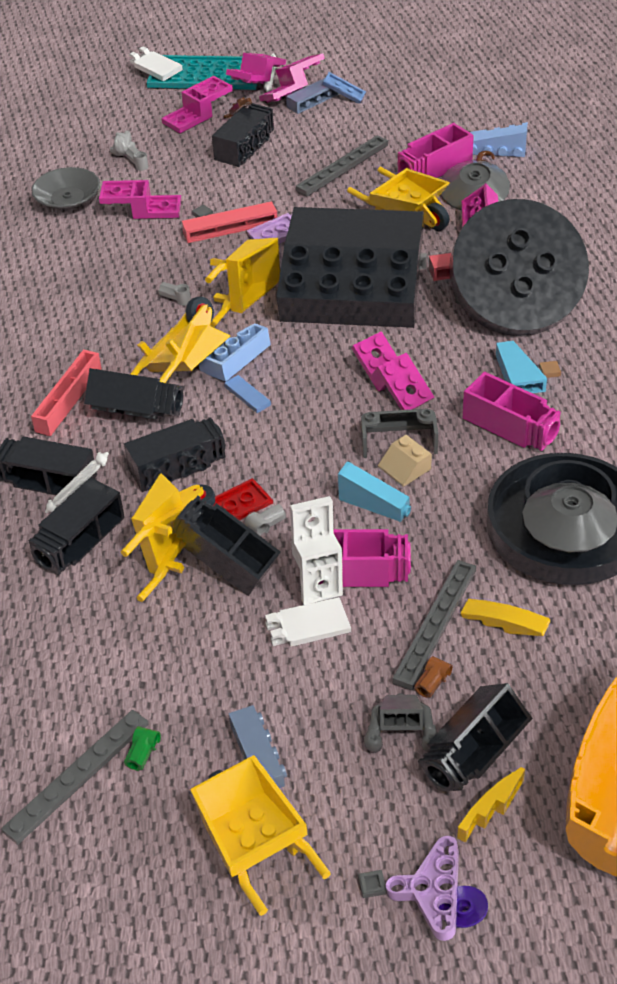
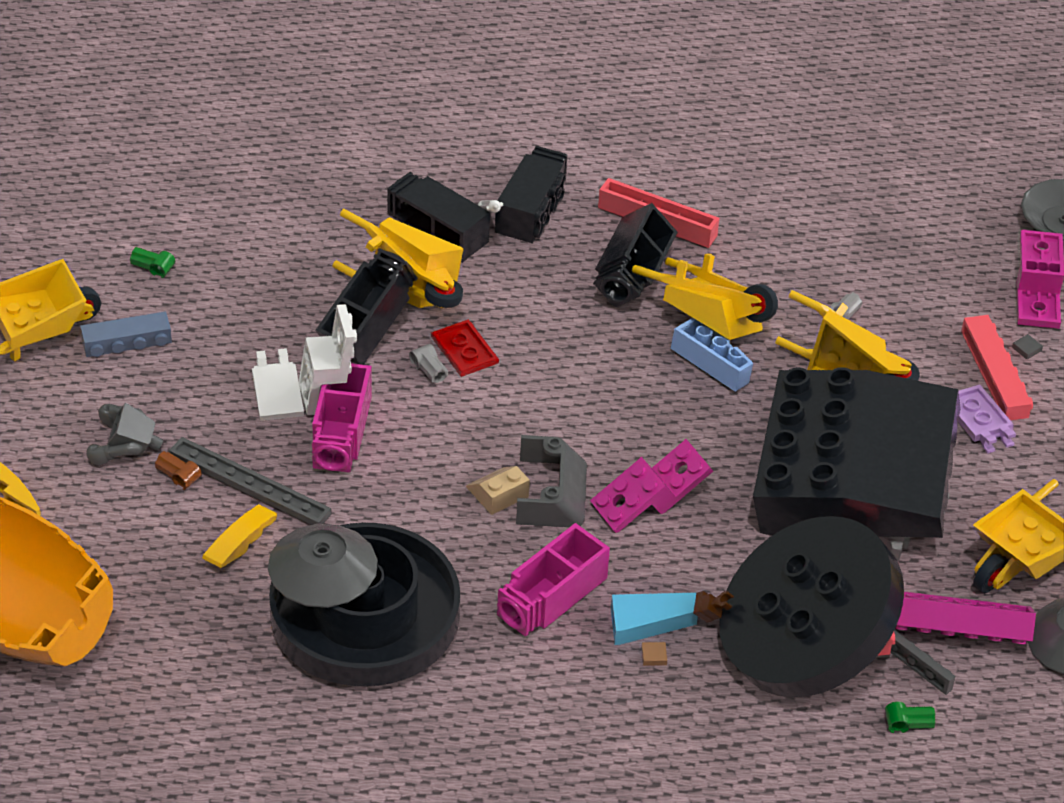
camera: 90 degrees right, 0 degrees up
dark grey plate [1,709,149,845] -> none
black piece [123,417,226,492] -> none
medium blue tile [224,375,271,413] -> none
medium azure slope [338,462,411,522] -> none
black piece [418,683,533,791] -> none
none -> reddish brown piece [693,591,734,623]

